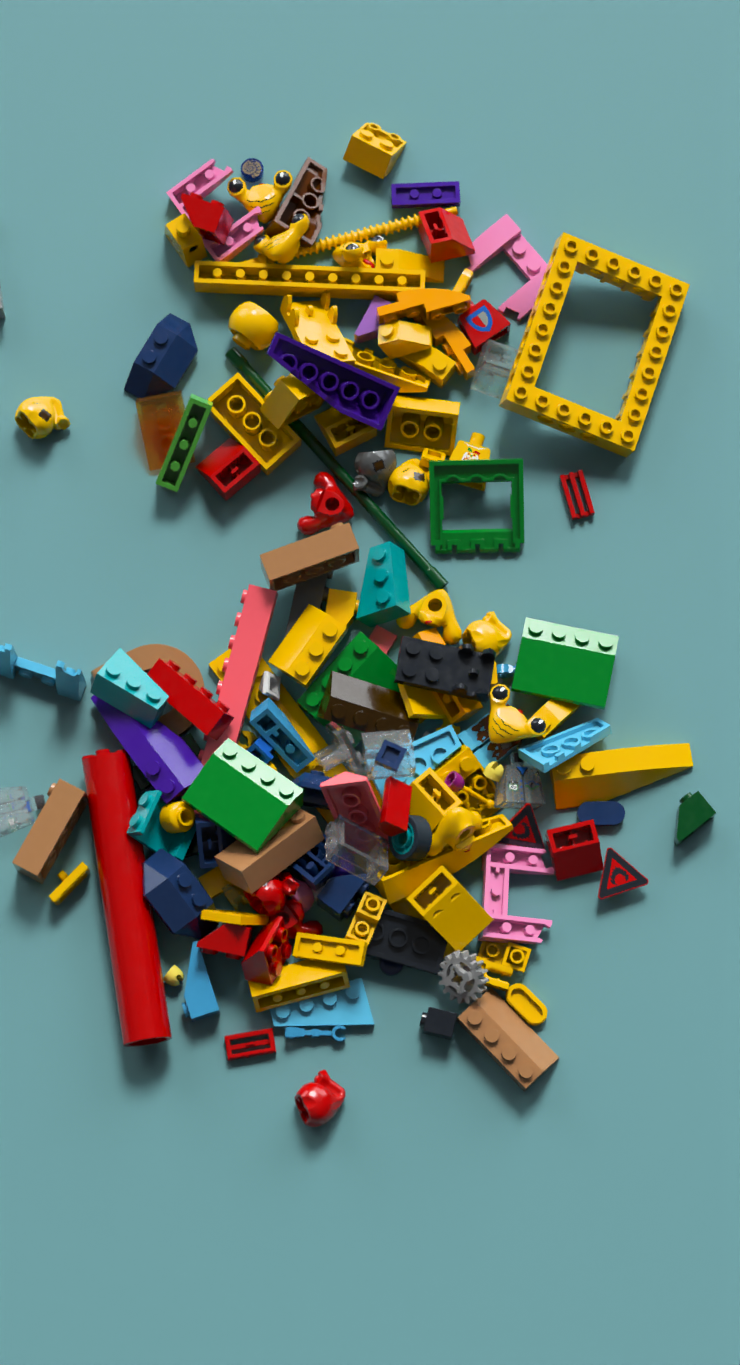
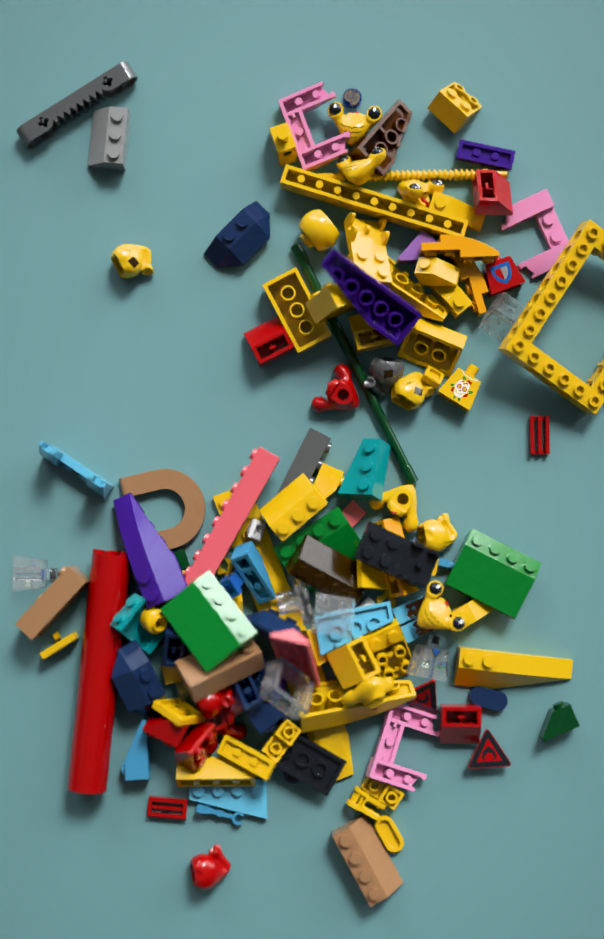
camera: 15 degrees right, 10 degrees up
teal wedge [90,648,169,729] -> none
clear orange slope [136,390,195,471] -> none
red brick [147,658,234,740] -> none
bright green brick [156,394,213,492] -> none
light yellow hinge [163,965,184,986] -> none
red slope [181,193,234,245] -> none
medium nougat brick [260,522,359,591] -> none
dark blue plate [374,739,407,773] -> none
red brick [379,777,412,837] -> none
black wheel [388,815,432,861] -> none
yellow slope [406,865,494,951] -> none
black brick [419,1007,457,1040] -> none
green hinge [429,458,524,554] -> none
light grey gear [438,950,489,1004] -> none
magenta hinge [444,771,495,809] -> none
yellow tile [452,268,474,294] -> none
light yellow hinge [483,761,504,782] -> none
medium azure wing [518,718,612,773] -> none

